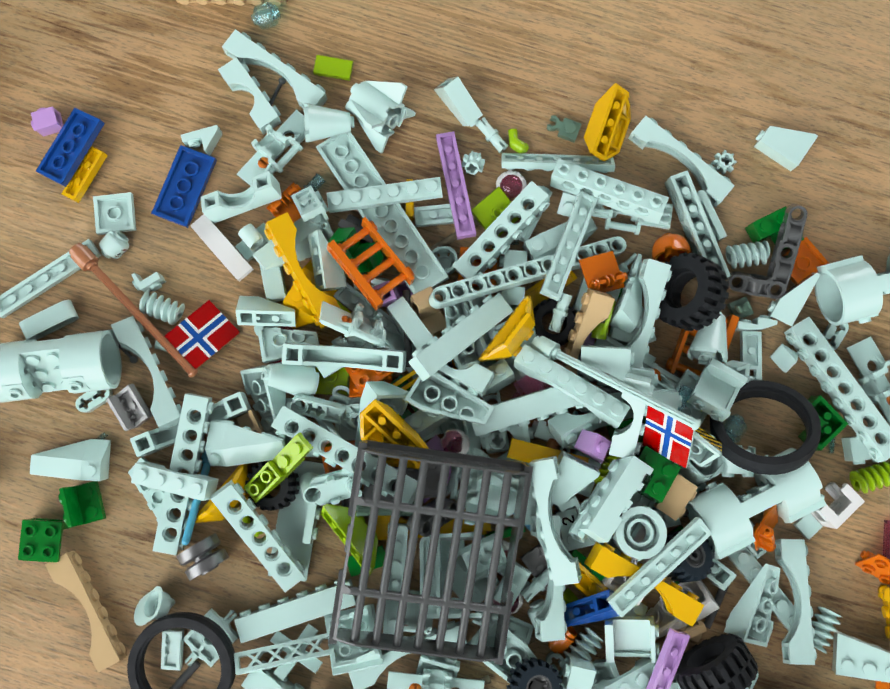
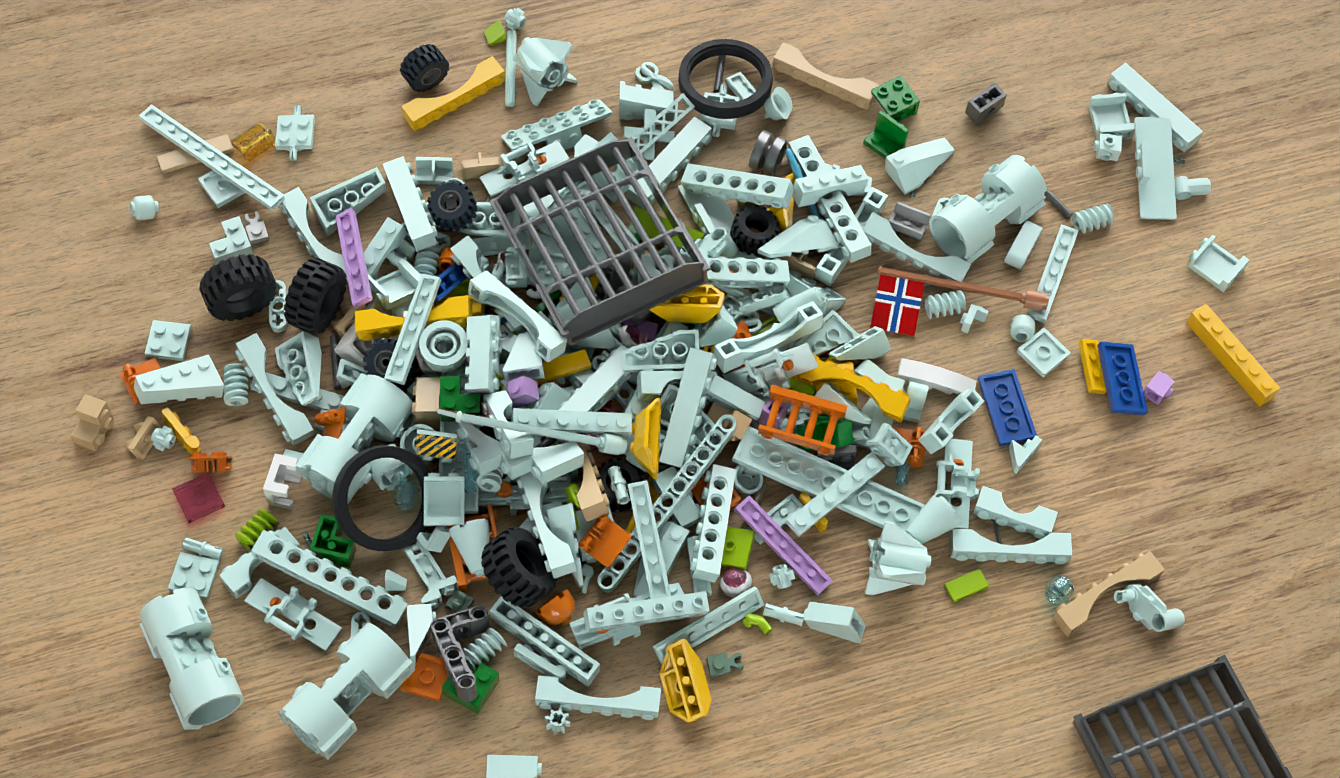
camera: 145 degrees right, 20 degrees down
lime slope [243,433,313,503] -> none

